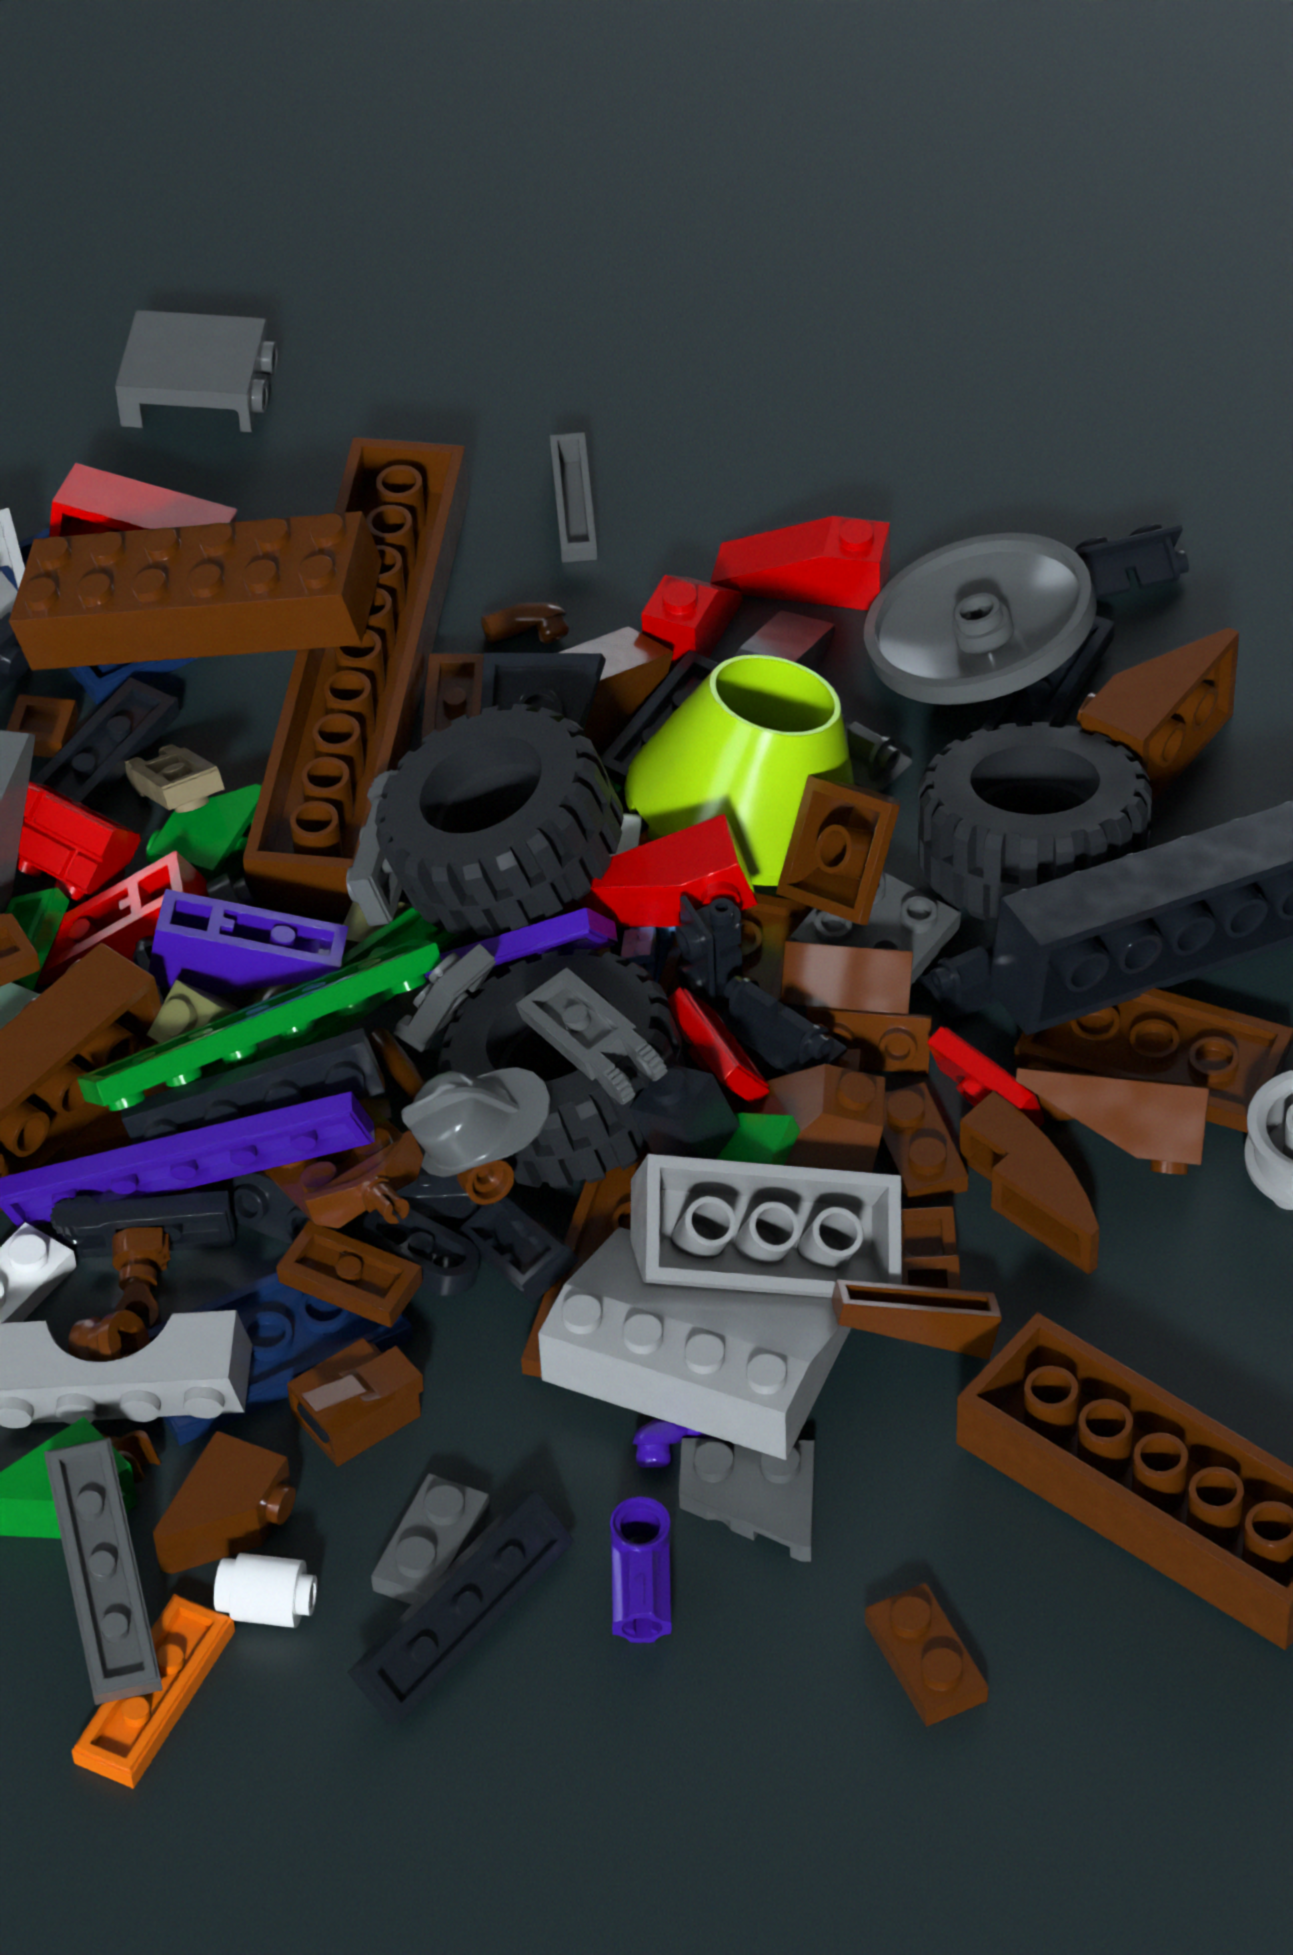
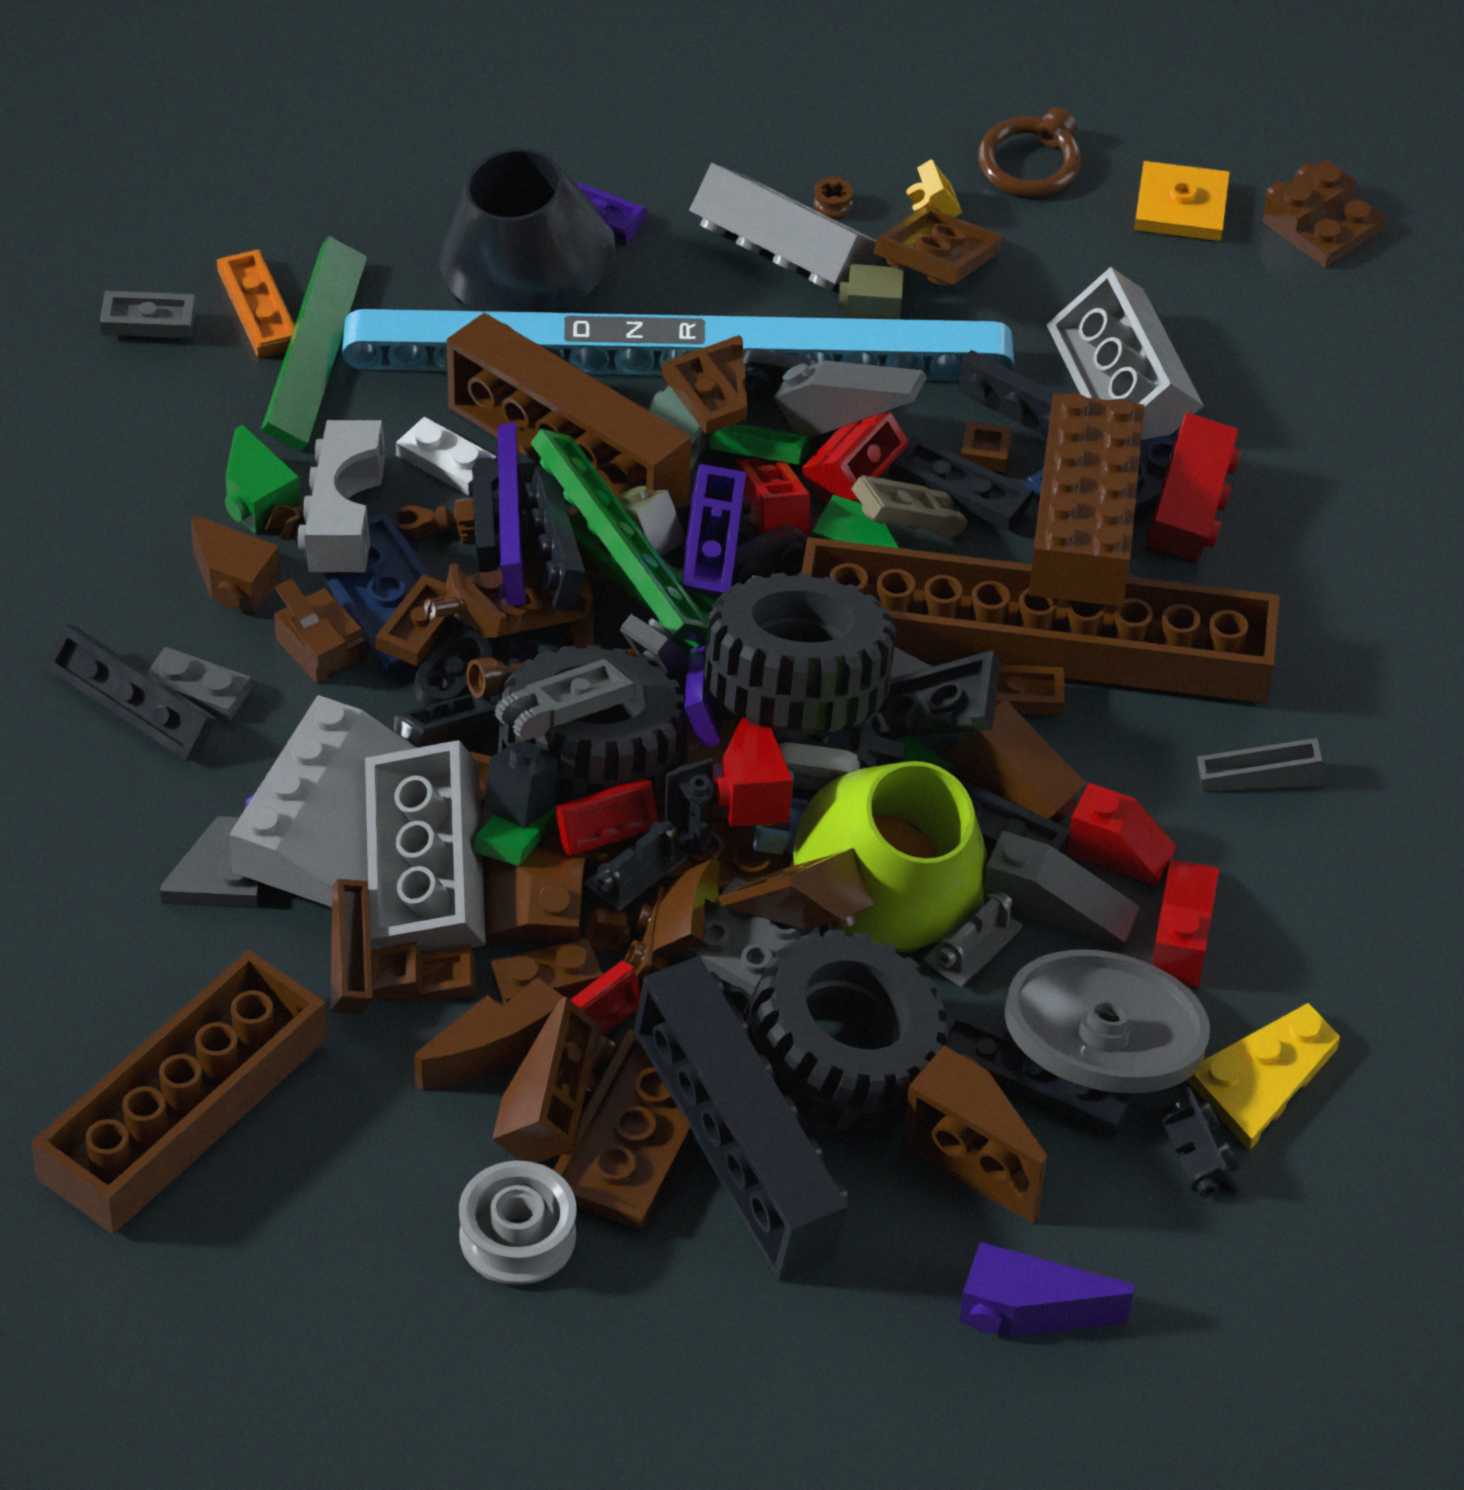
camera: 85 degrees right, 0 degrees up
dark grey tile [44,1438,163,1705] -> none
reddish brown wheel [68,1310,150,1362] -> none
orange tile [72,1594,235,1789] -> none
dark grey panel [115,310,278,433] -> none
white brick [214,1553,317,1628] -> none
dark grey piece [401,1067,551,1177] -> none
reddish brown arm [481,602,569,644] -> none
dark purple piece [610,1496,672,1643] -> none
reddish brown plate [865,1583,988,1727] -> none
none -> yellow wing [1186,1003,1340,1151]

